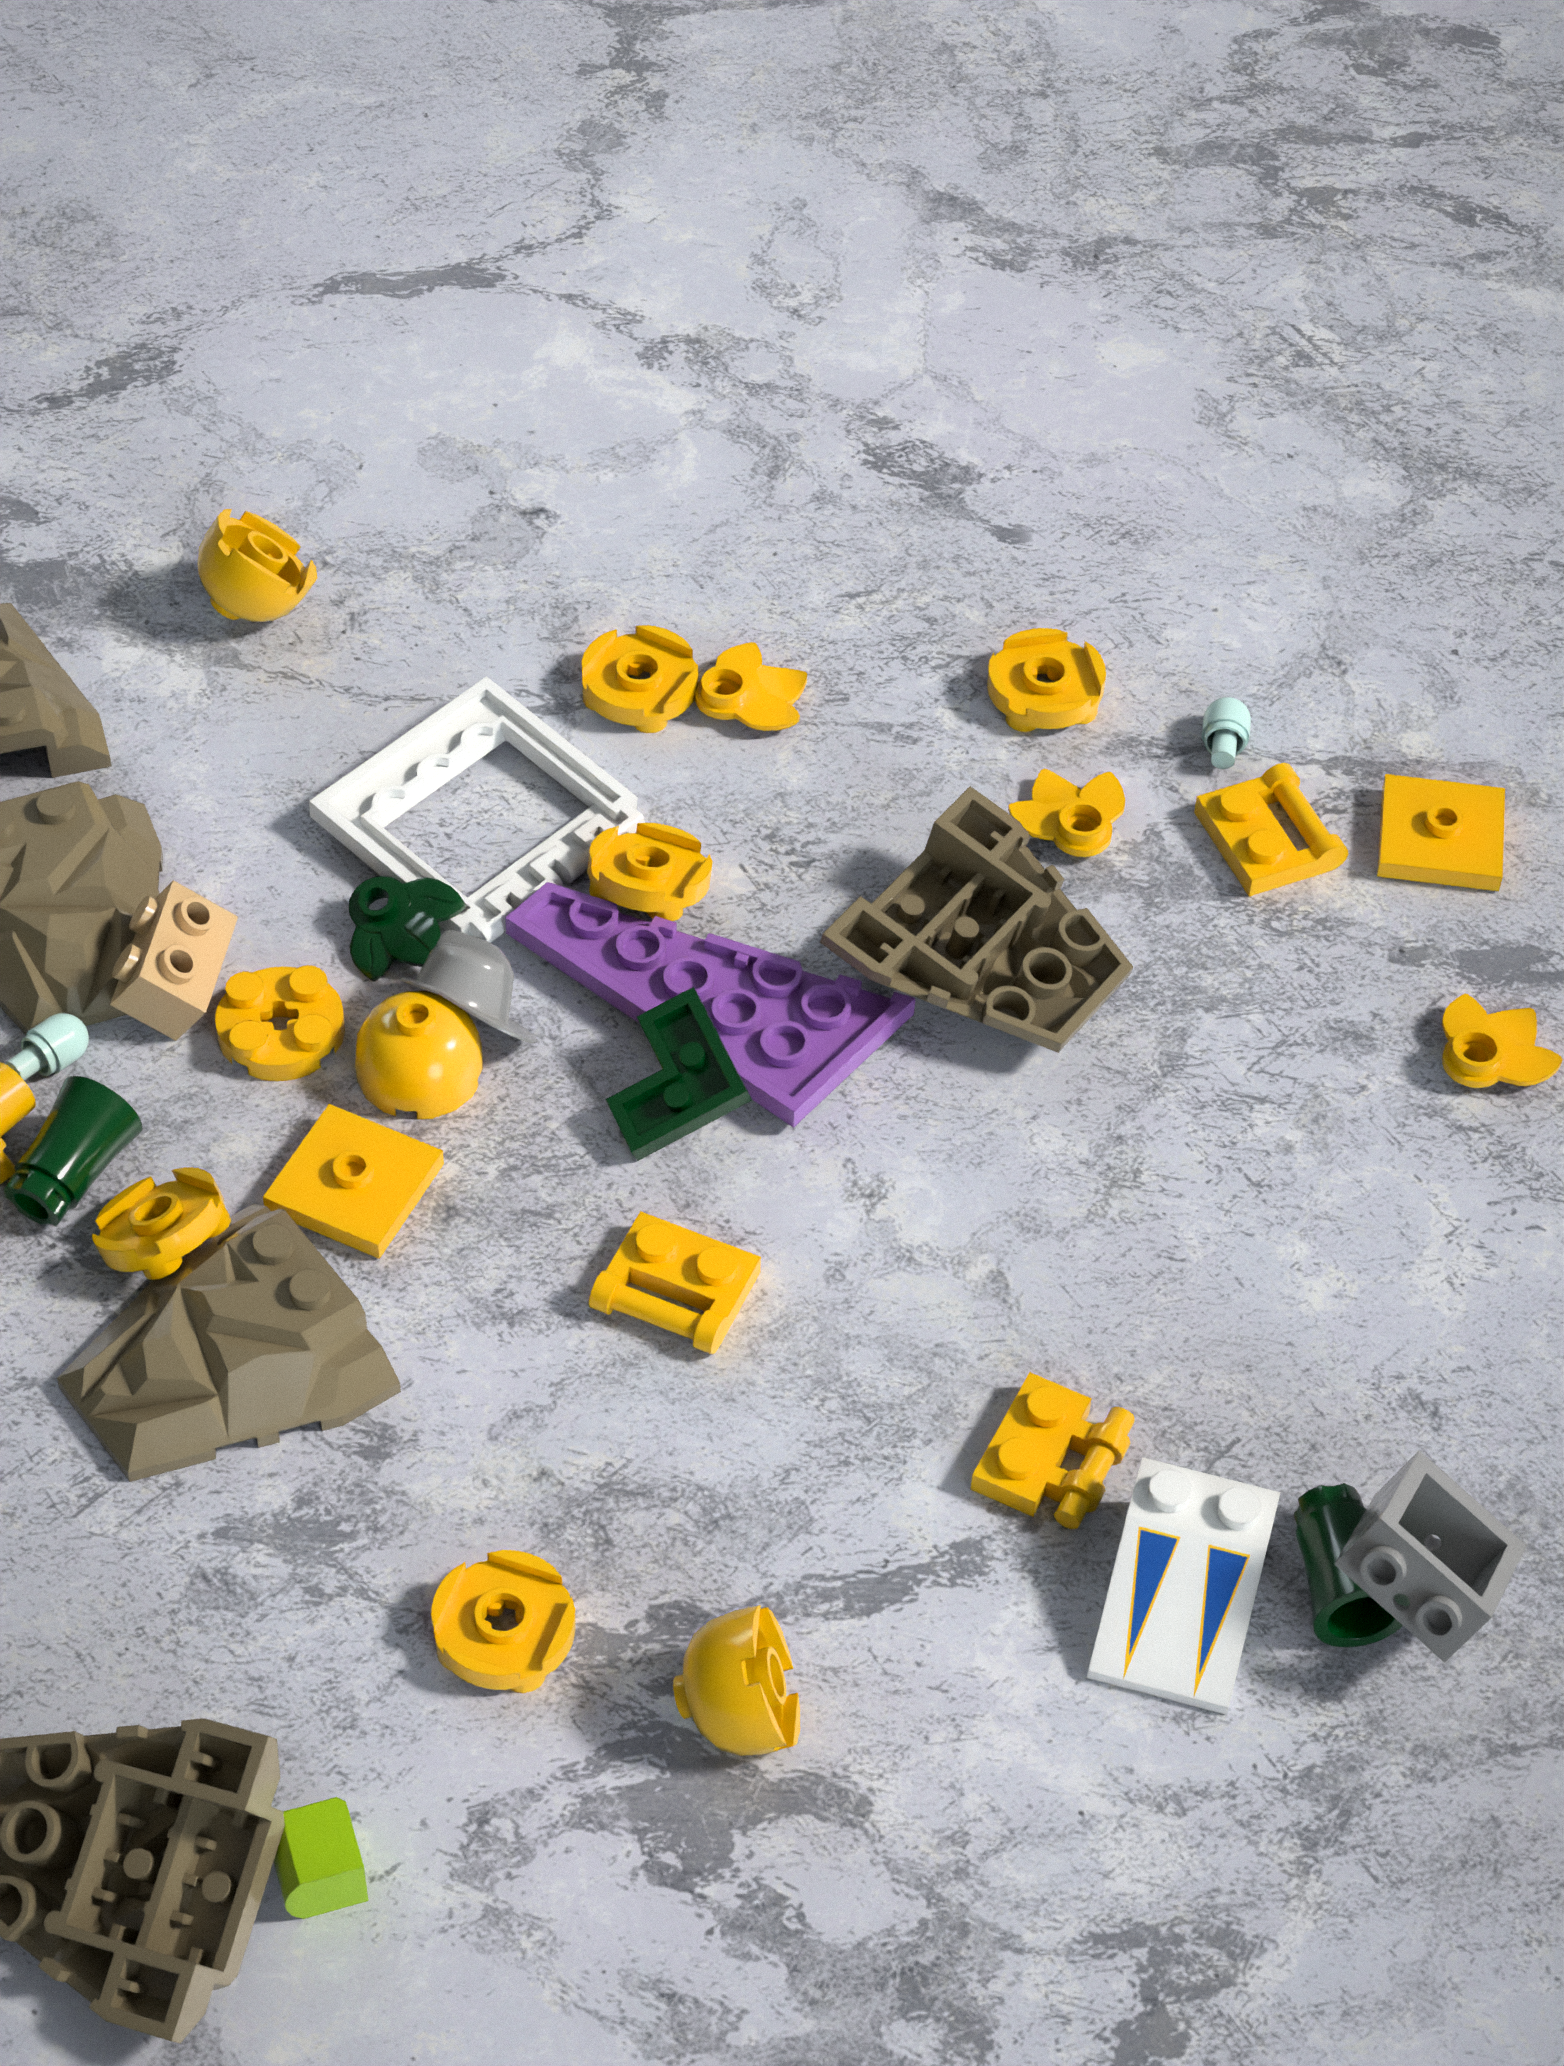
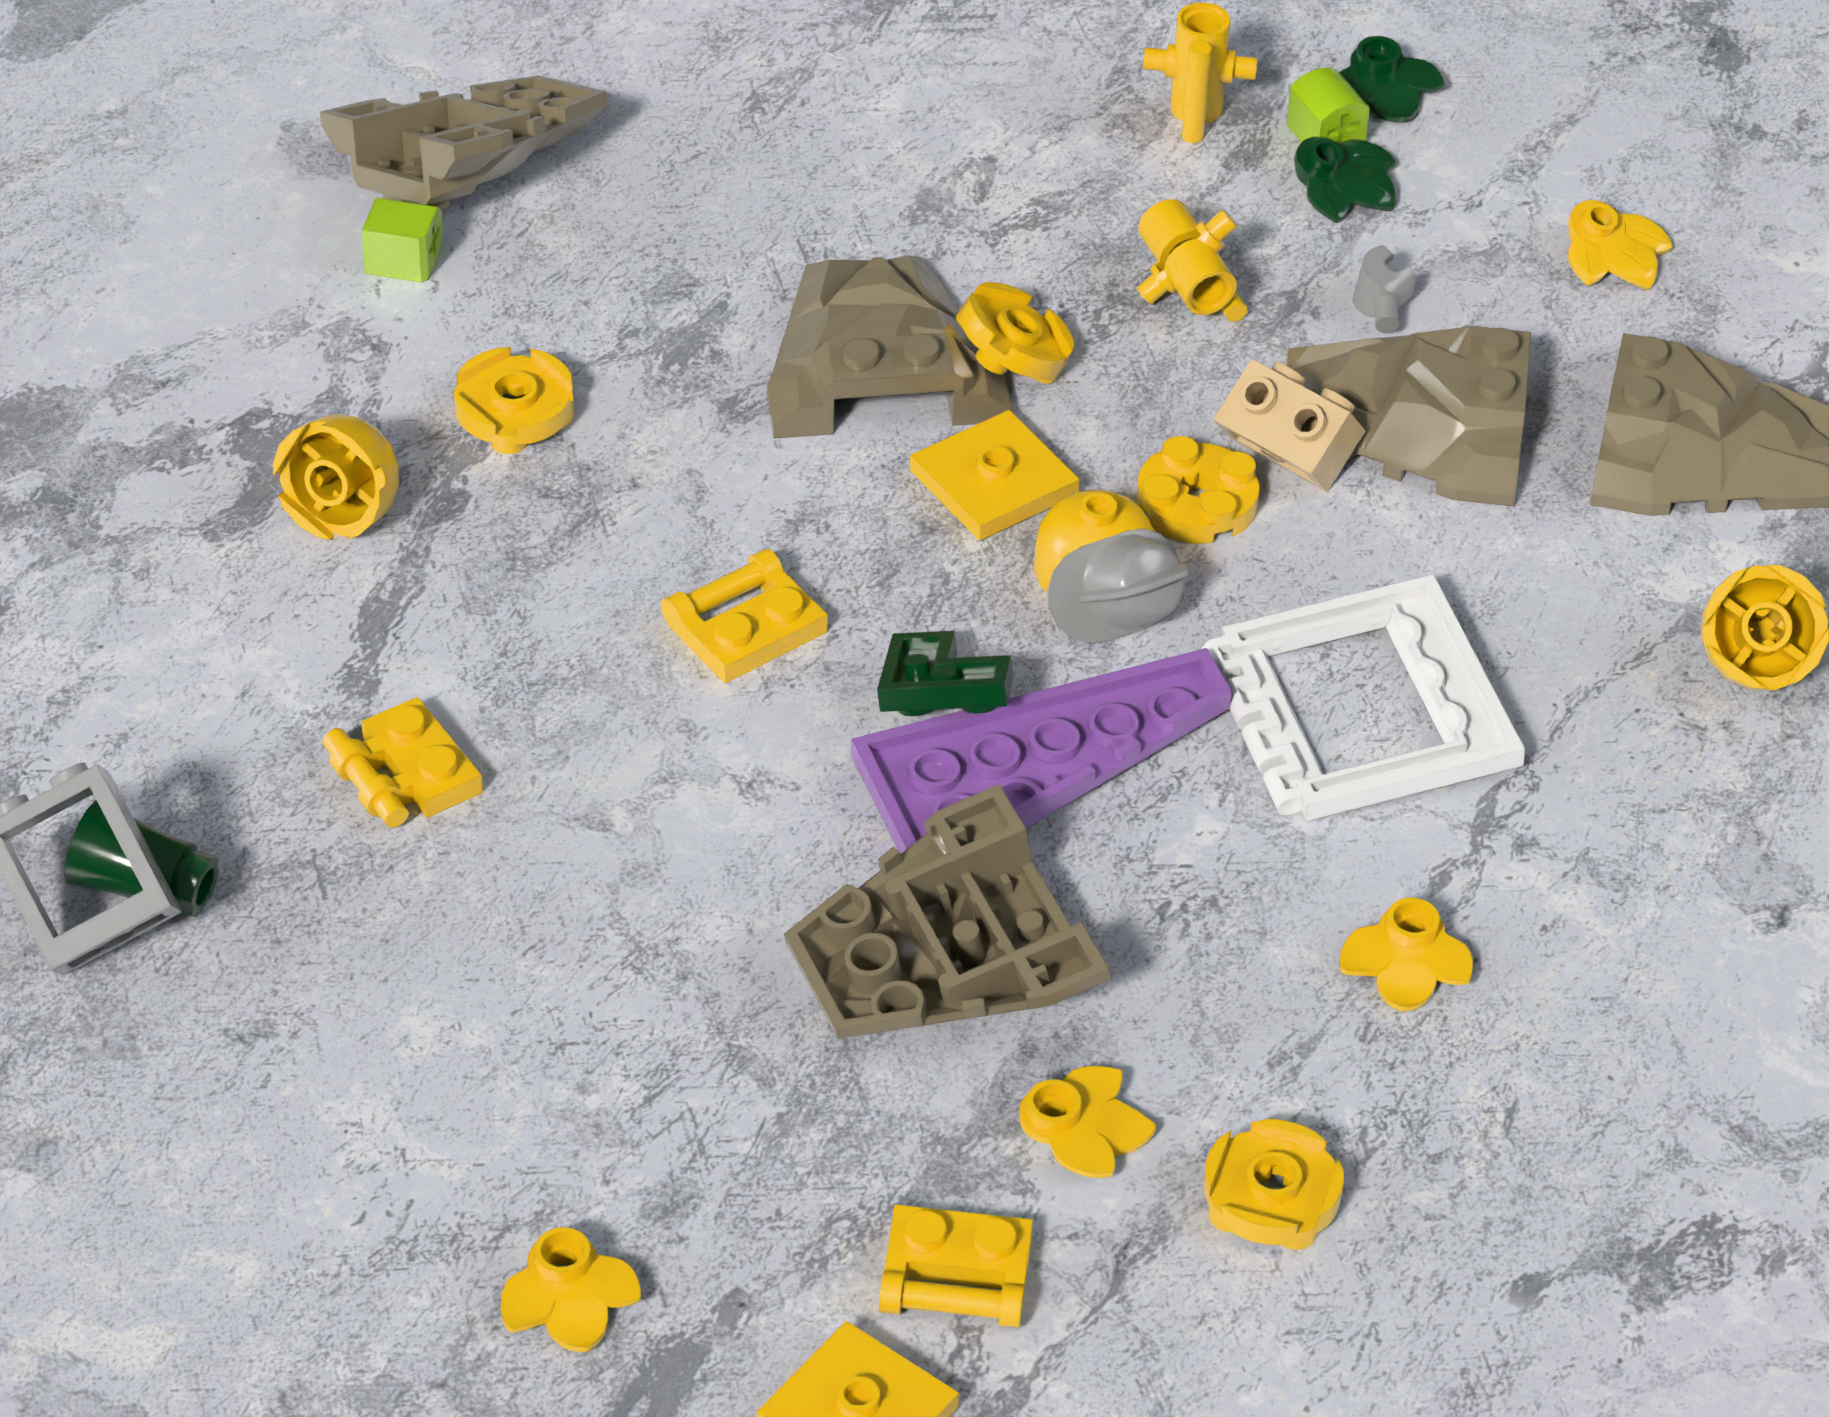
camera: 120 degrees right, 5 degrees down
dark green plant [4,1076,142,1226] -> none
light aqua cylinder [5,1013,89,1080] -> none
dark green plate [349,876,466,981] -> none
yellow plate [581,625,698,733] -> none
yellow plate [587,823,713,921] -> none
white slope [1087,1457,1280,1715] -> none
light aqua cylinder [1202,697,1251,769] -> none

